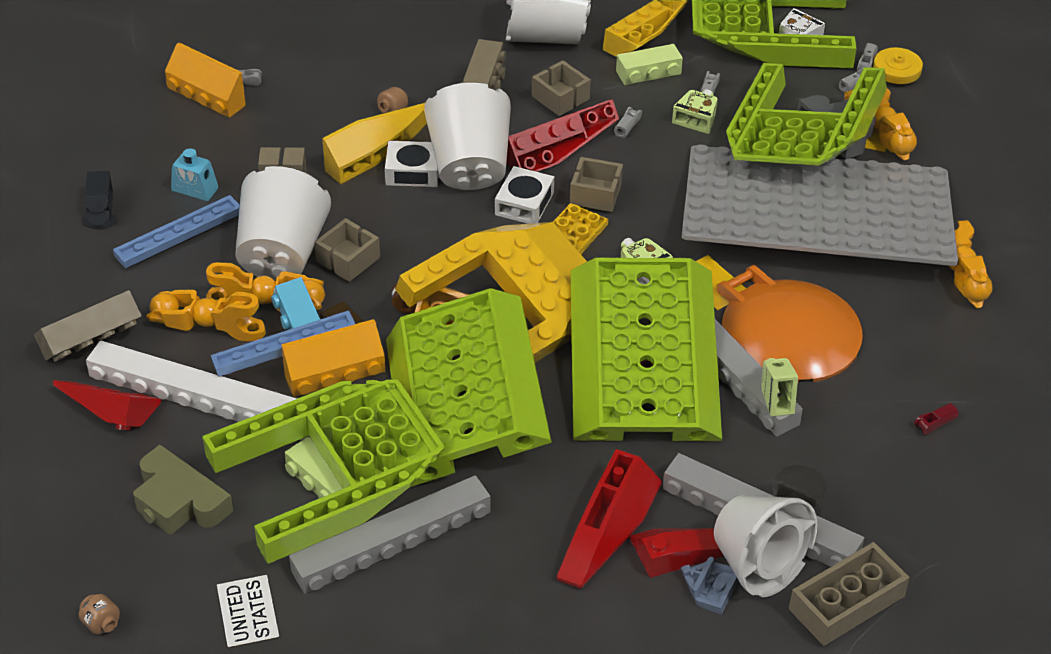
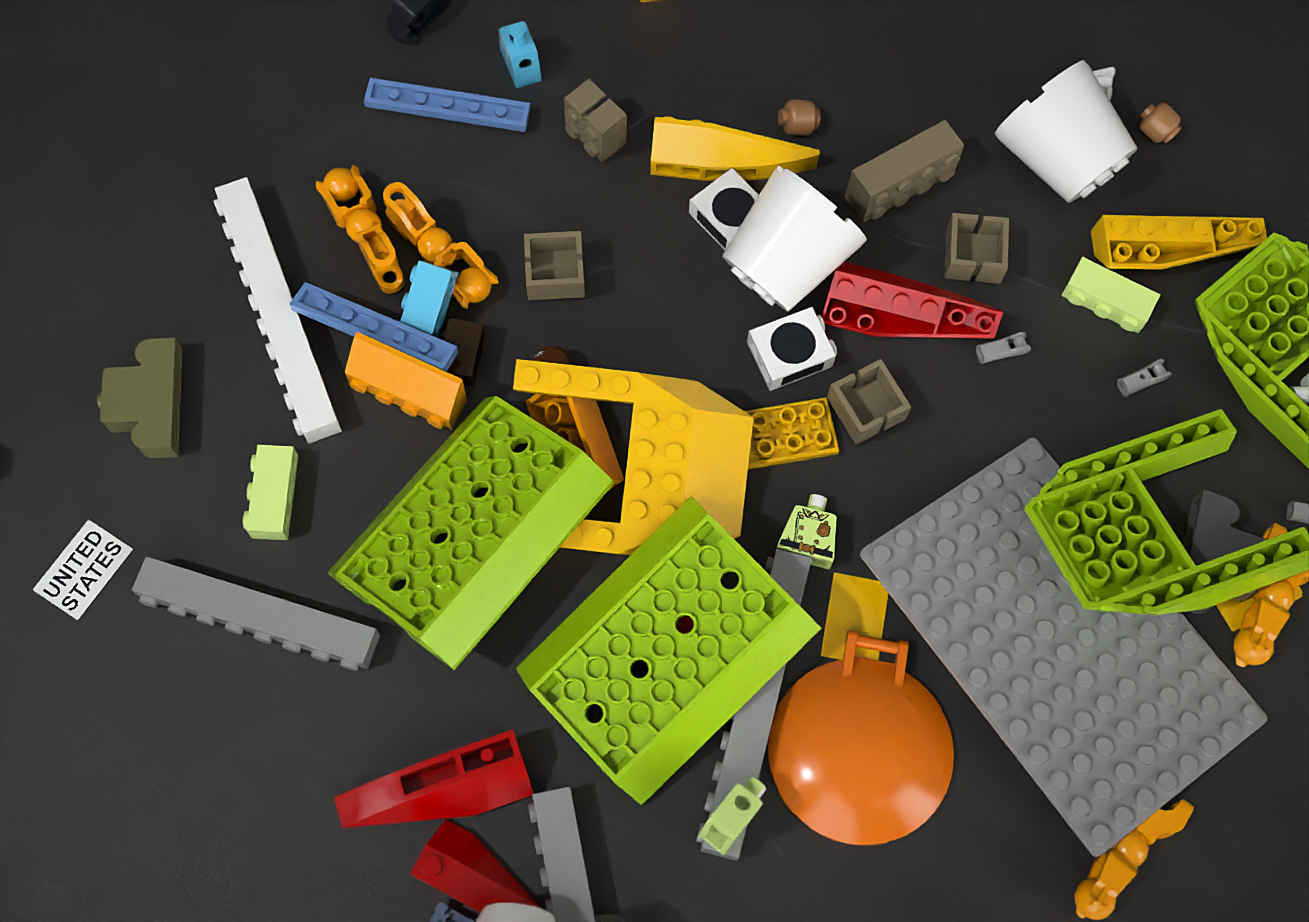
camera: 45 degrees right, 25 degrees up
dark tan brick [34,290,141,362] -> none
red wedge [53,380,161,430] -> none
lime wedge [202,379,445,564] -> none
white cone [235,166,331,280] -> none
yellowish green torso [672,89,718,134] -> none

